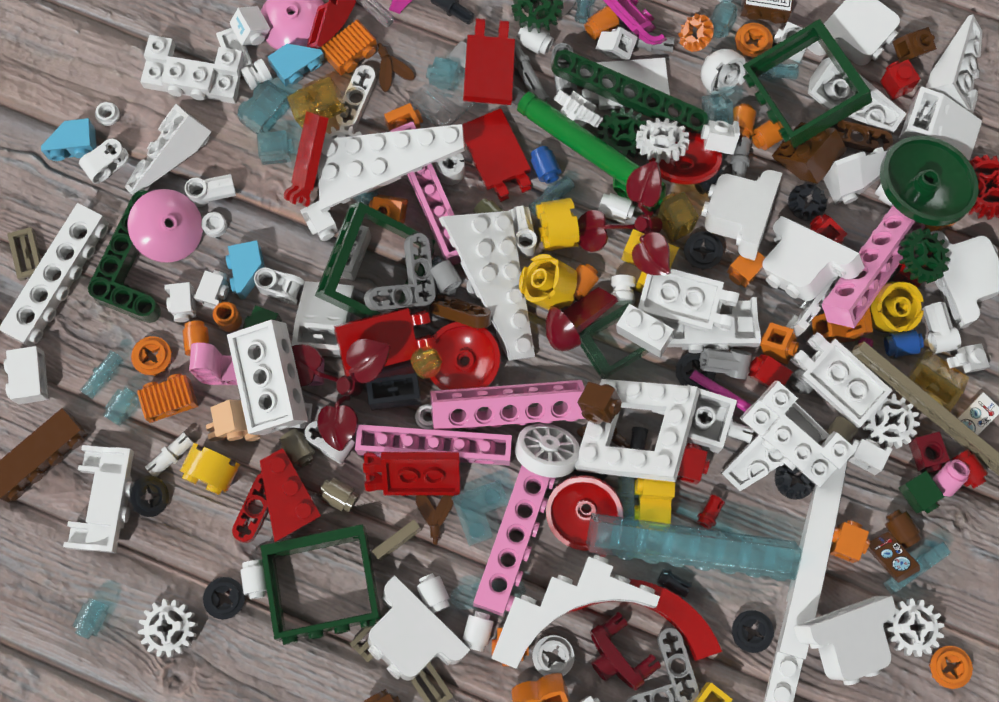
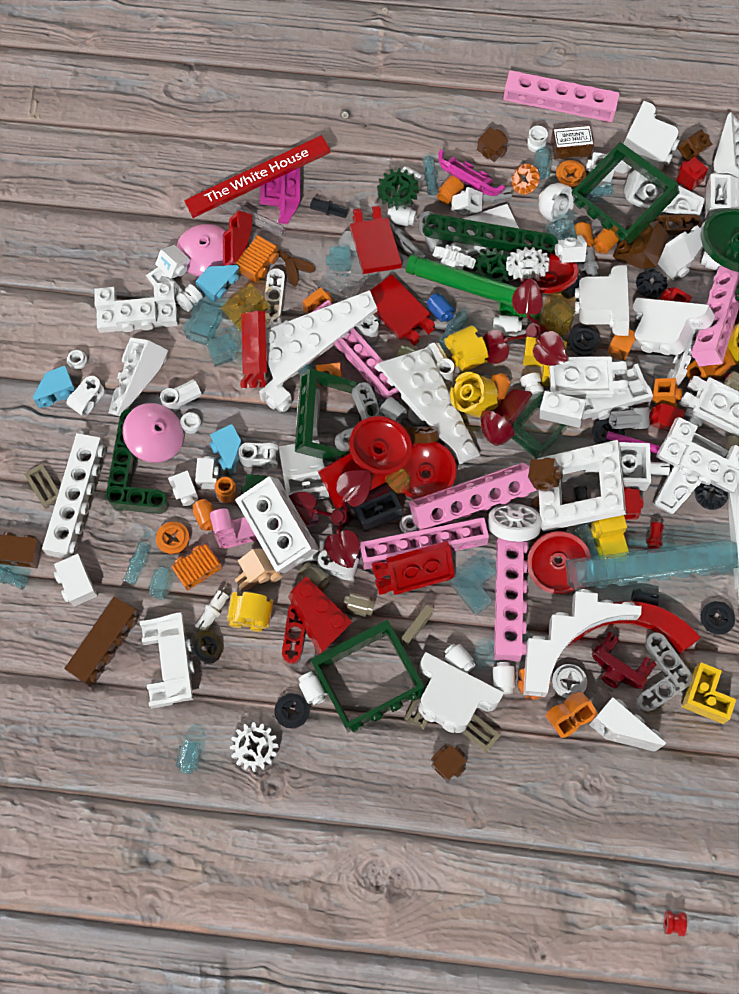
camera: 15 degrees left, 5 degrees down
reddish brown piece [416,495,454,545] -> none
none -> red dish [349,416,412,475]

